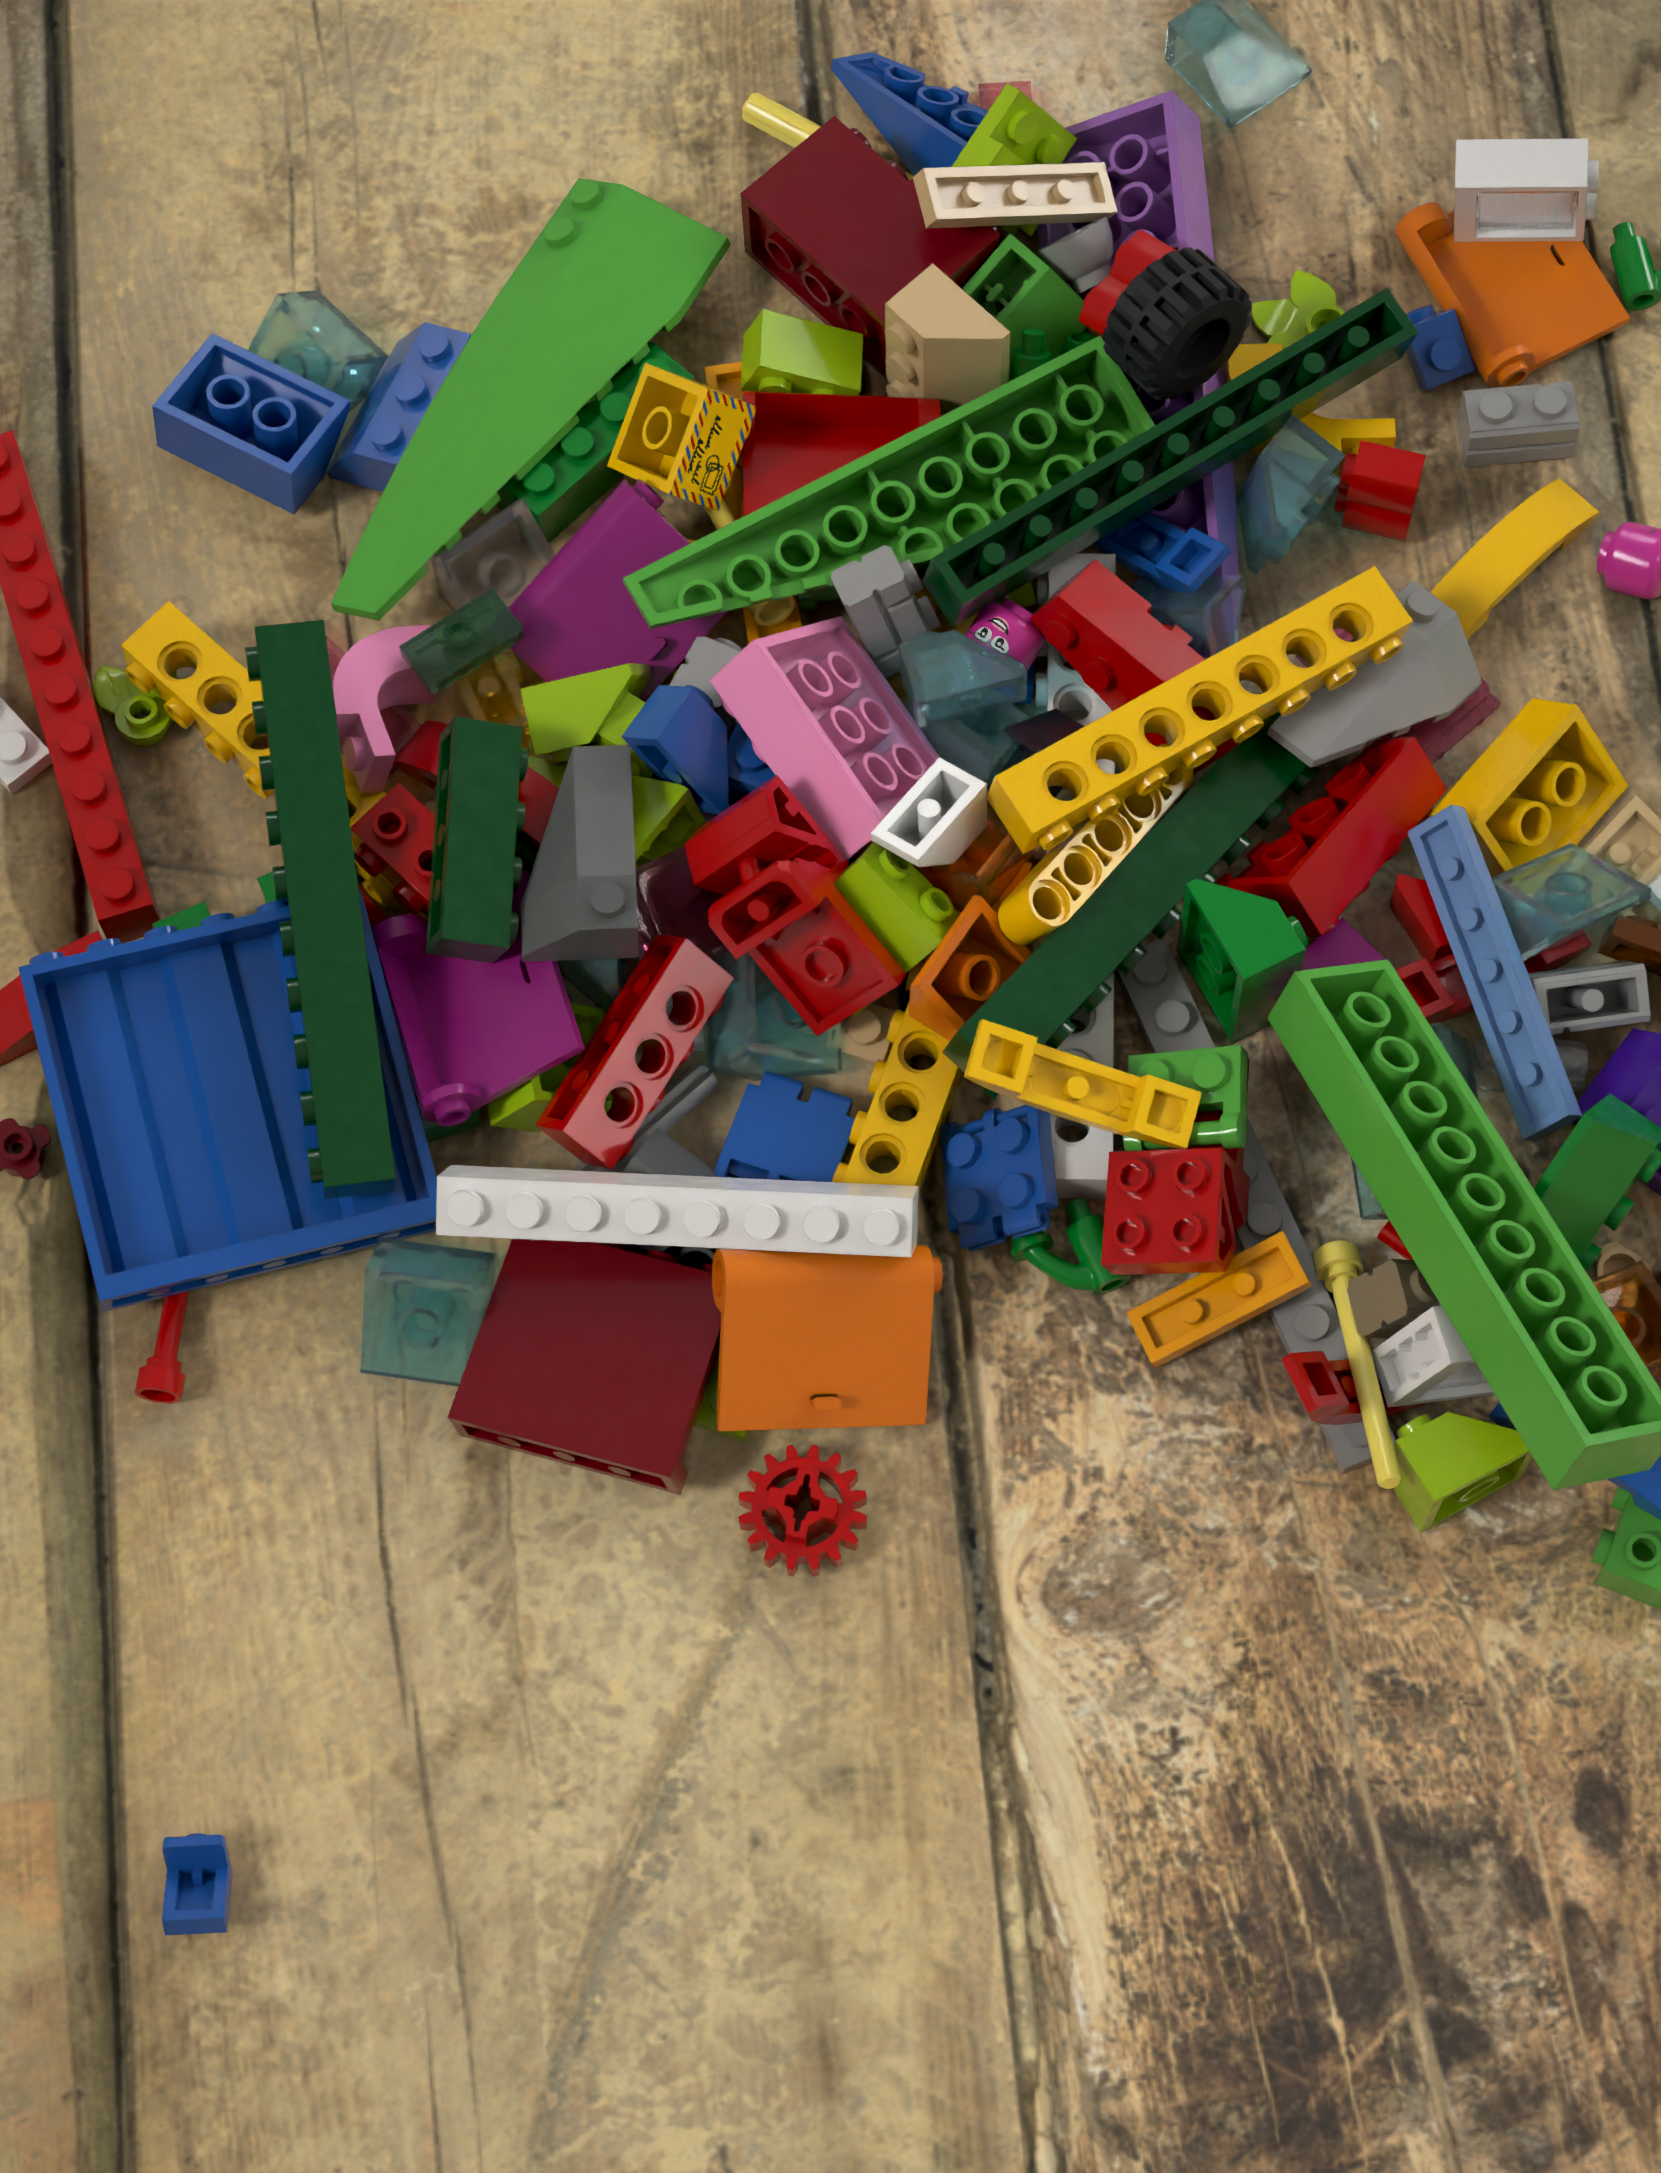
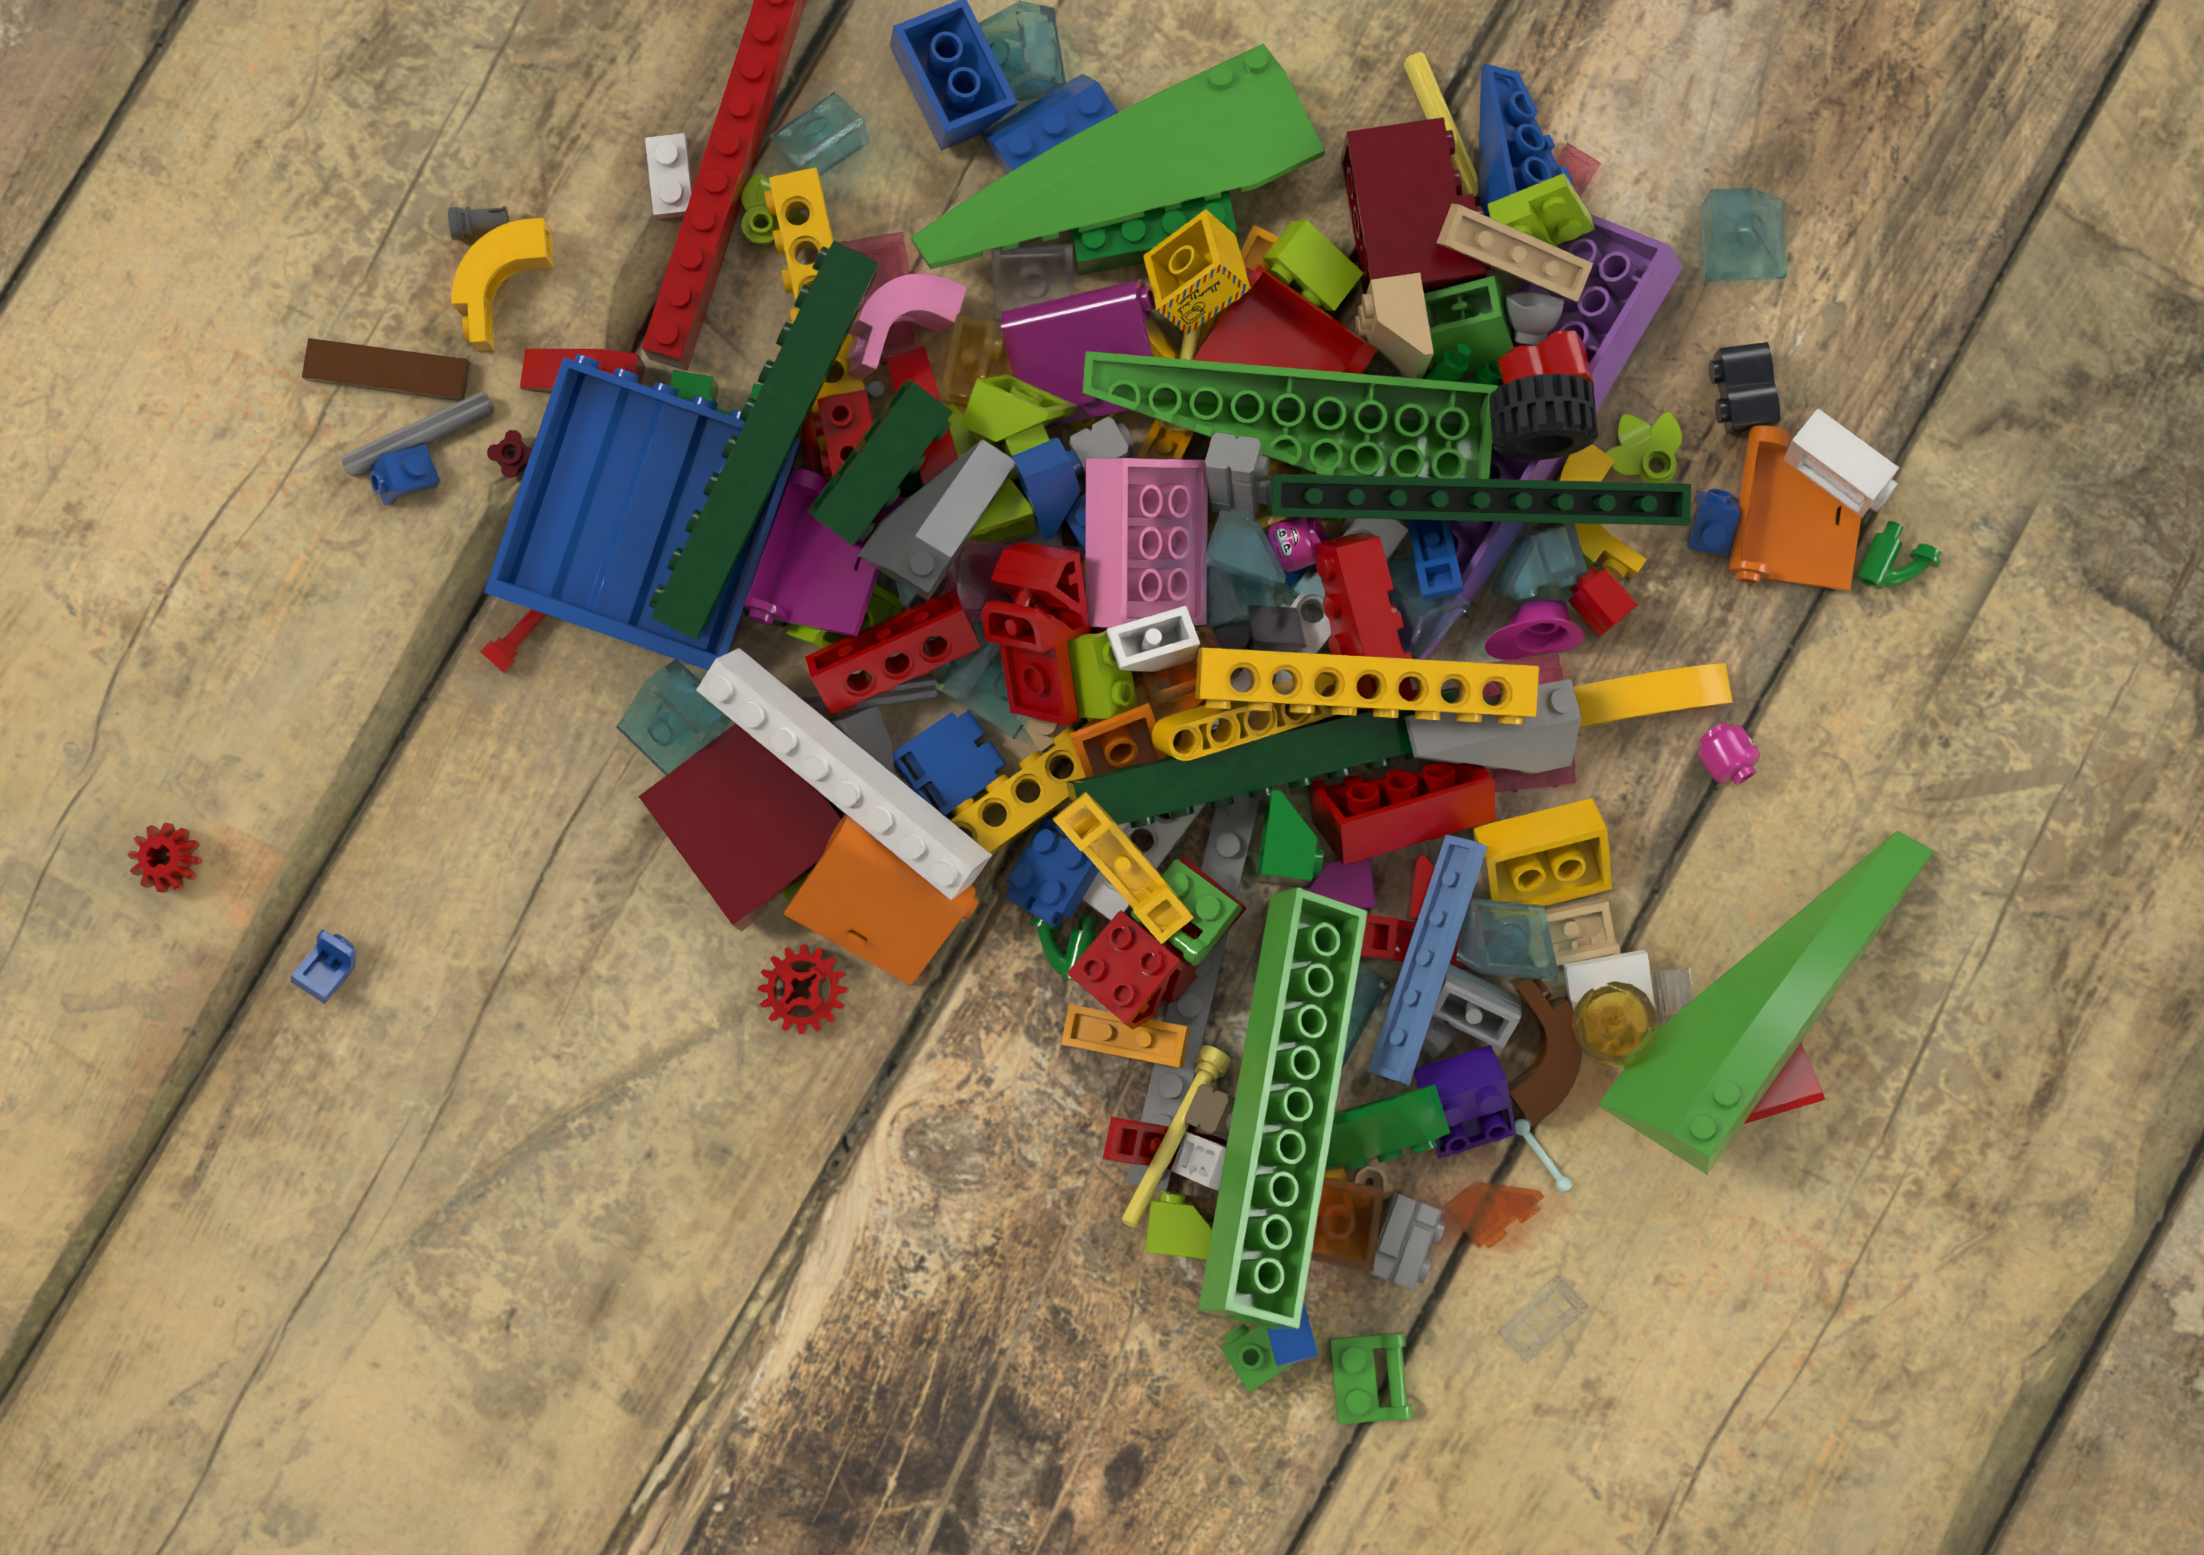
camera: 35 degrees right, 15 degrees up
clear green plate [399,588,525,696] -> none
light grey brick [1456,381,1580,467] -> none
none -> clear light blue slope [769,92,870,176]
none -> dark pink piece [1484,599,1584,660]
none -> black brick [1709,342,1781,434]

